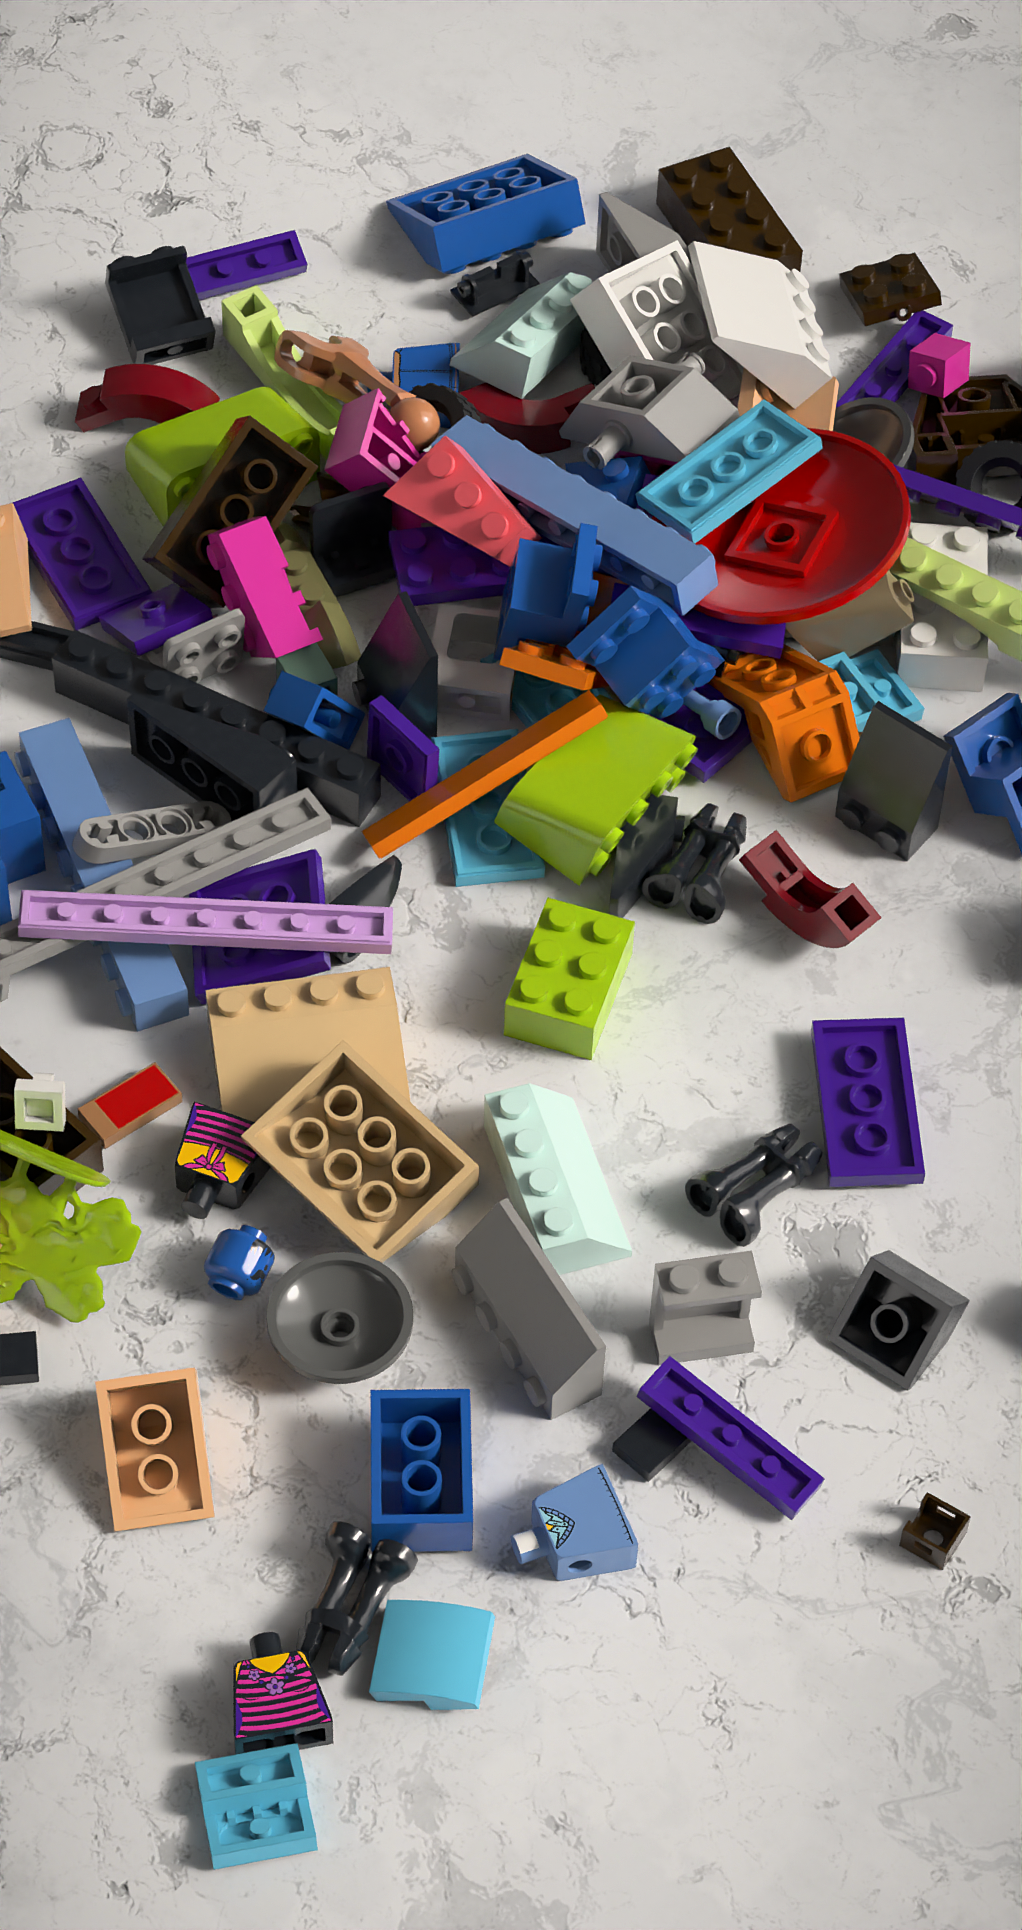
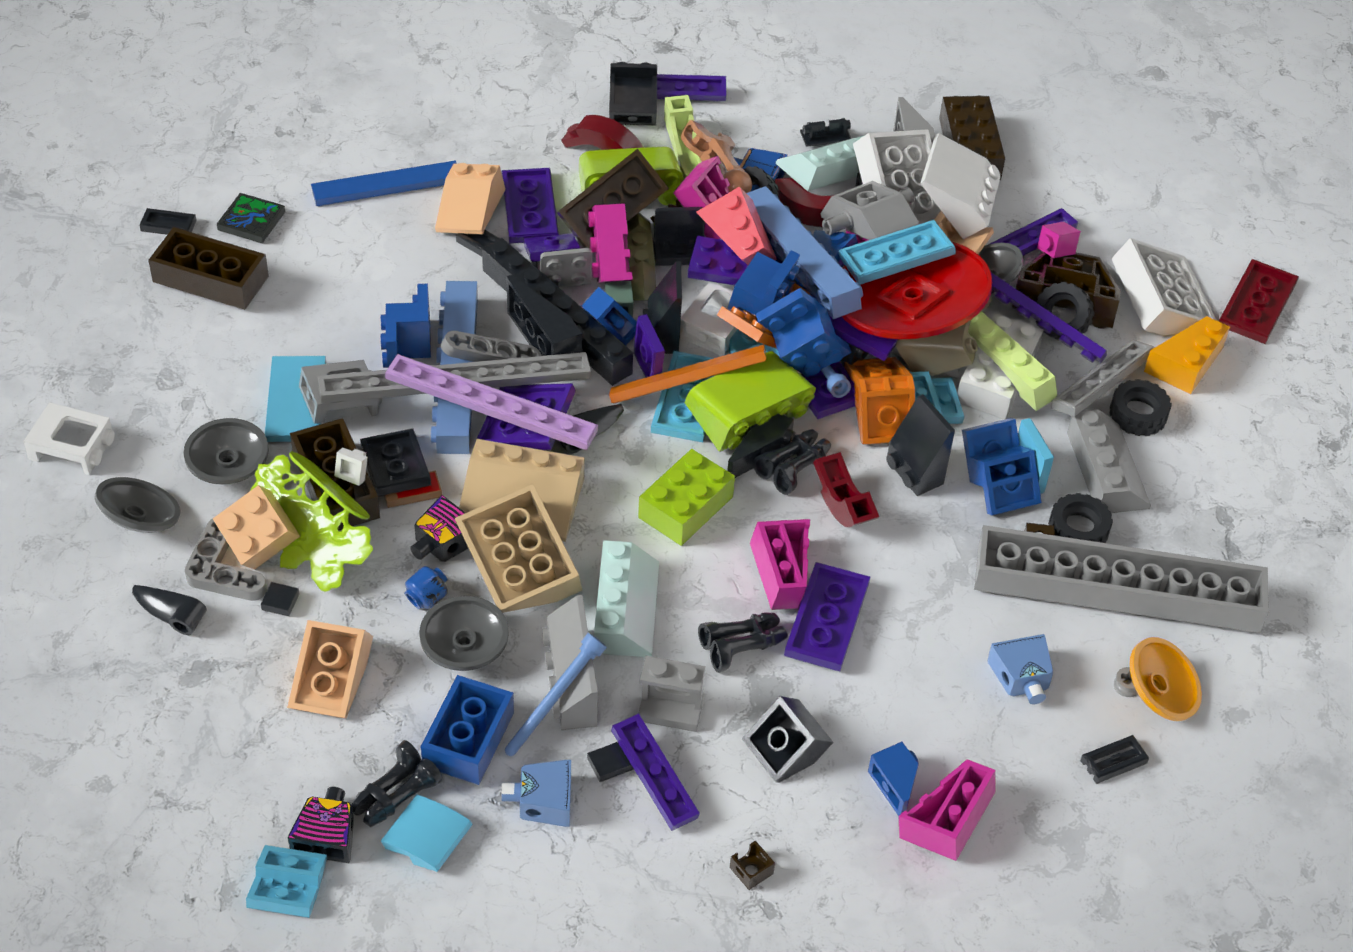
camera: 20 degrees right, 5 degrees down
blue slope [386,153,586,274] -> none
dark brown plate [839,252,942,326] -> none
none -> black tile [360,428,432,496]
none -> medium blue piece [505,632,607,756]
none -> dark pink wedge [750,519,810,610]

